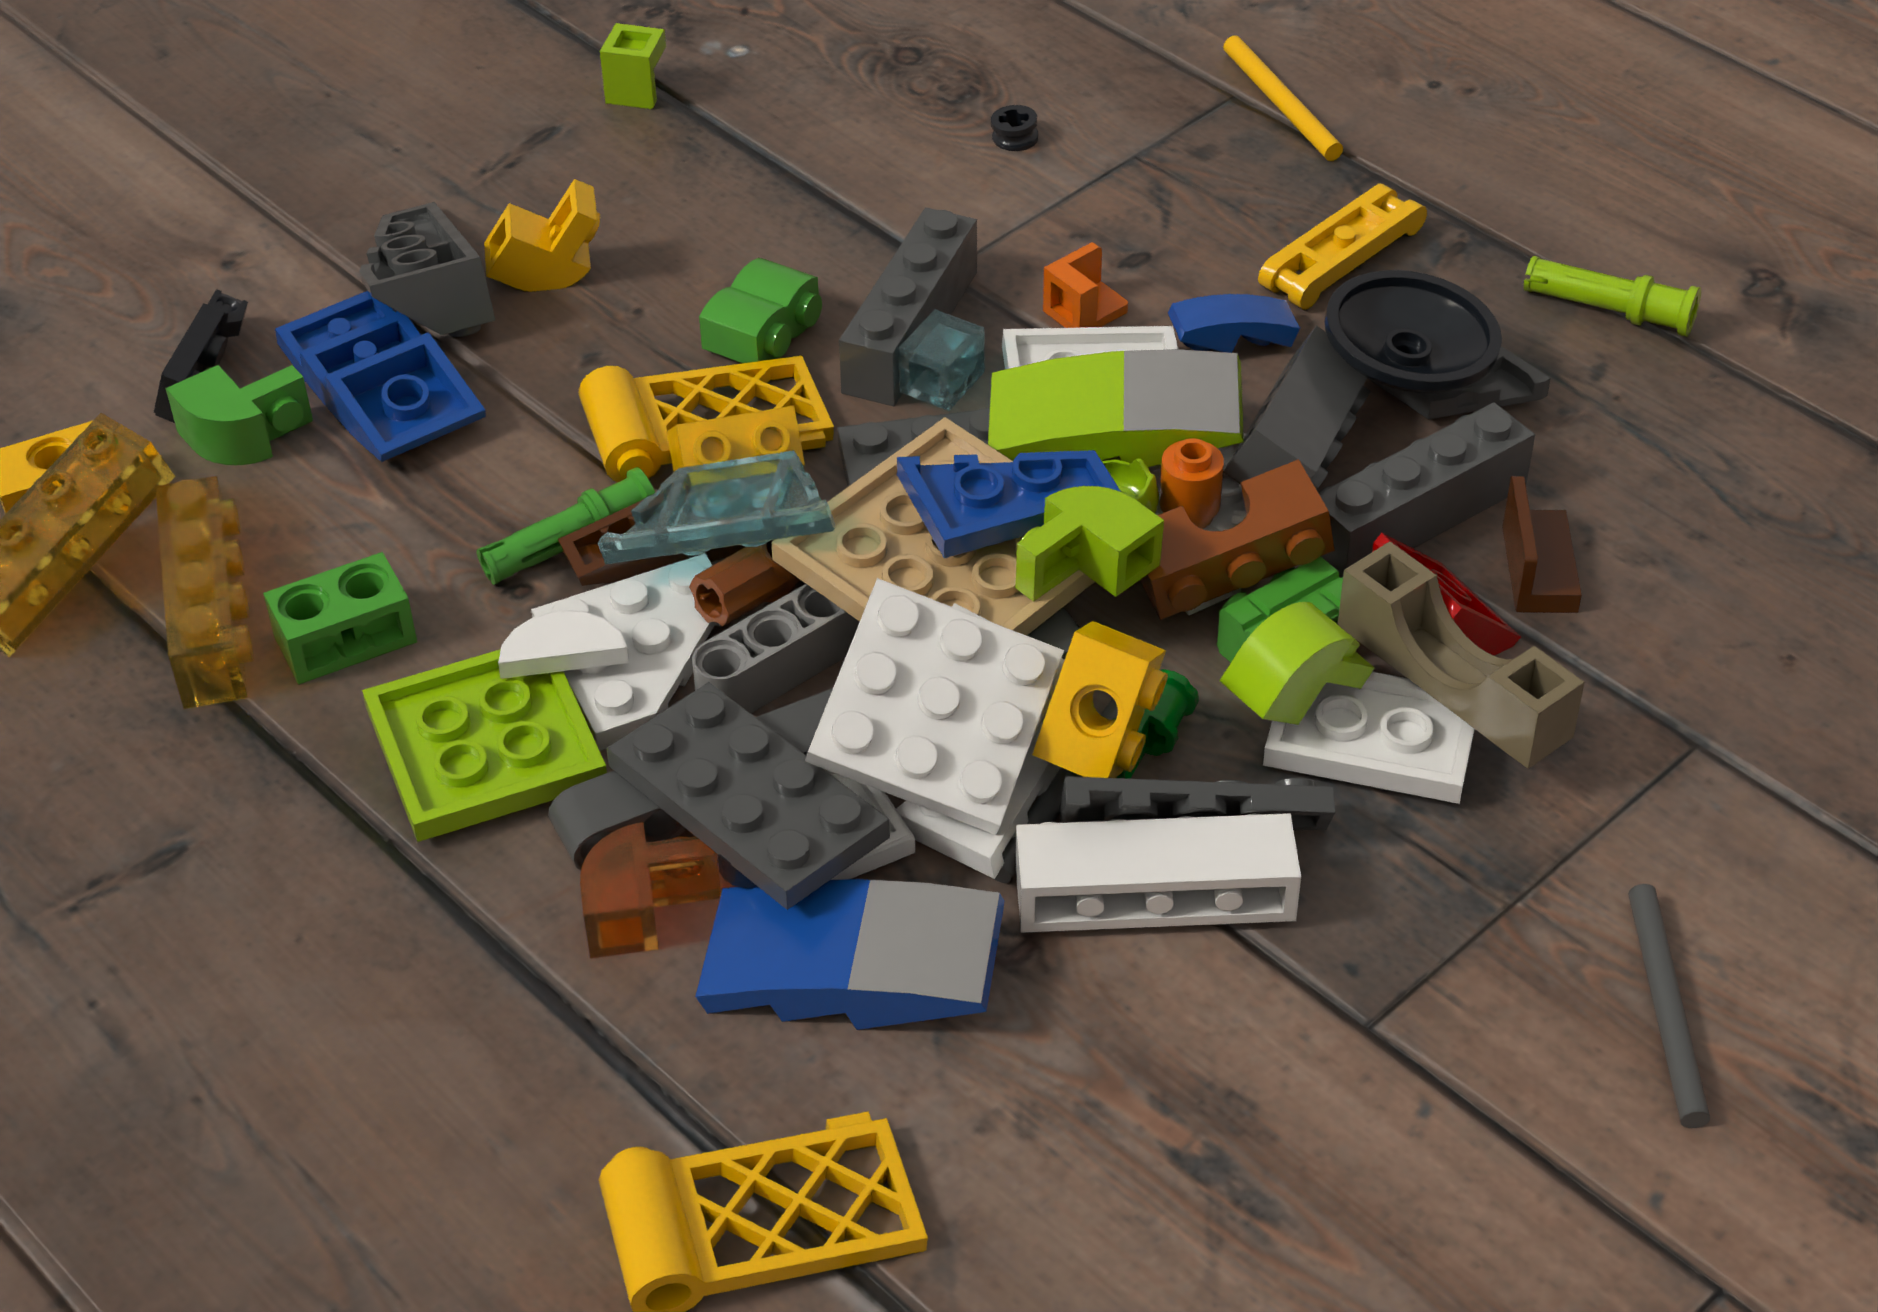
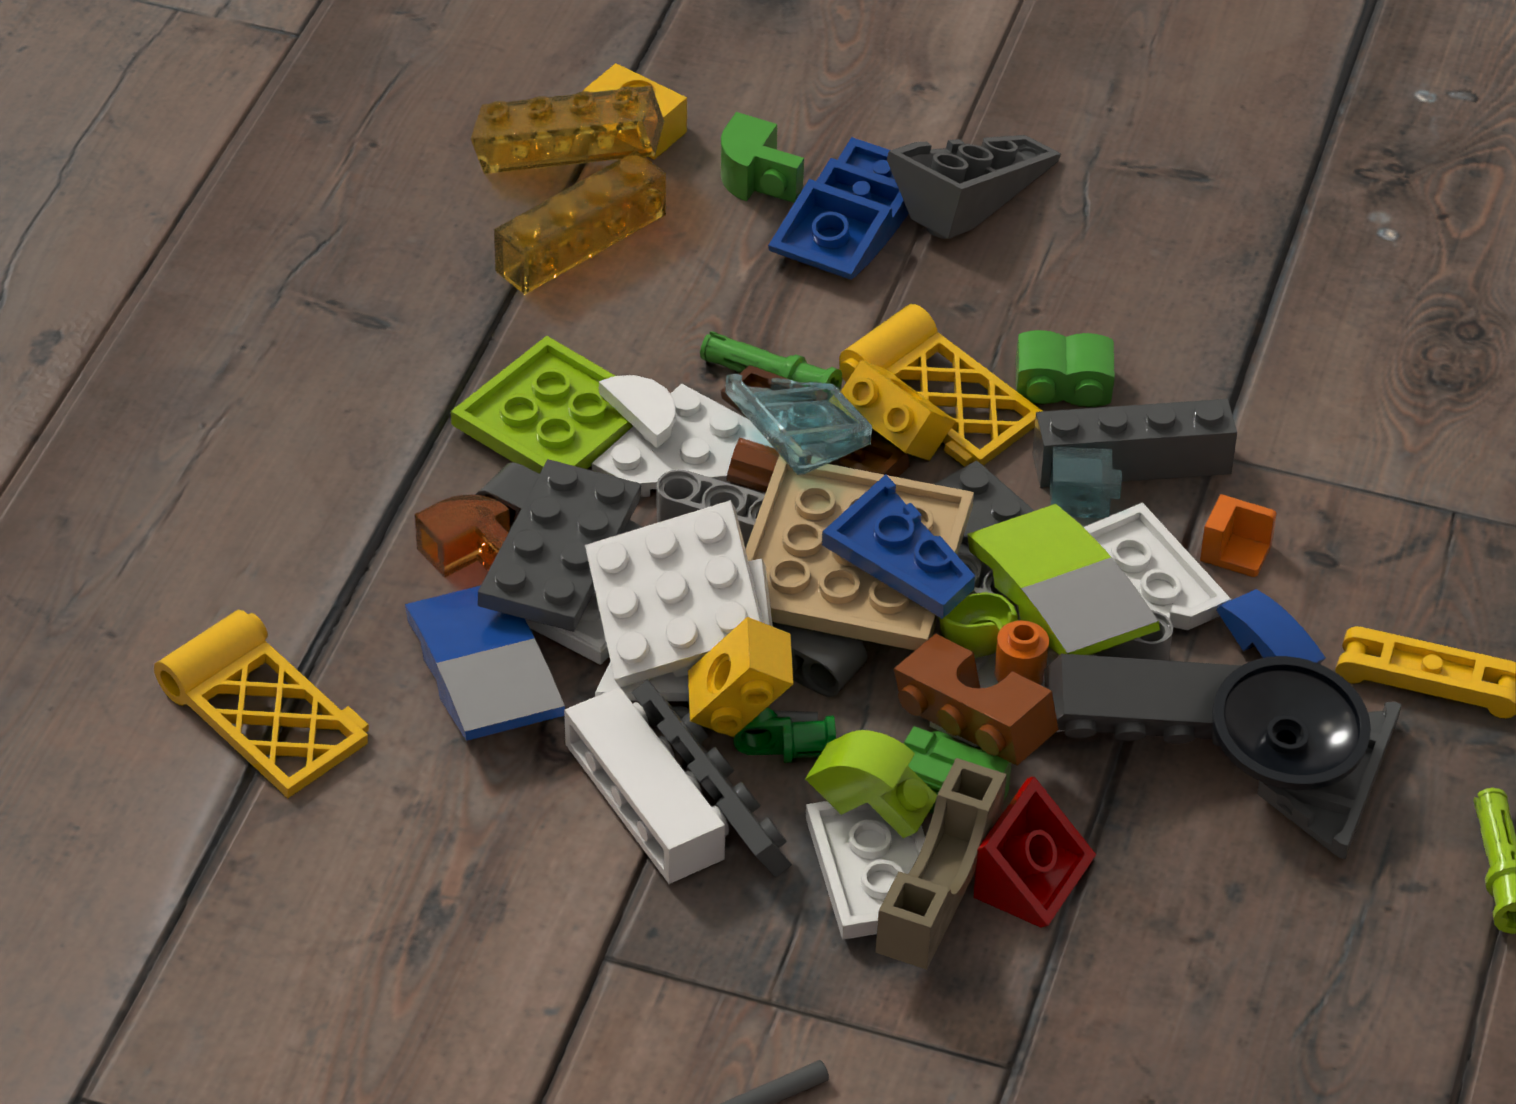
camera: 60 degrees right, 0 degrees up
black hinge [154,289,248,423] -> none
bright green brick [263,552,417,685] -> none
yellow brick [484,179,600,292] -> none
lime panel [600,23,666,109] -> none
black bush [991,105,1038,151] -> none
lime brick [1015,486,1164,602] -> none
dark grey brick [1318,402,1535,578] -> none
reddish brown panel [1502,476,1582,613] -> none

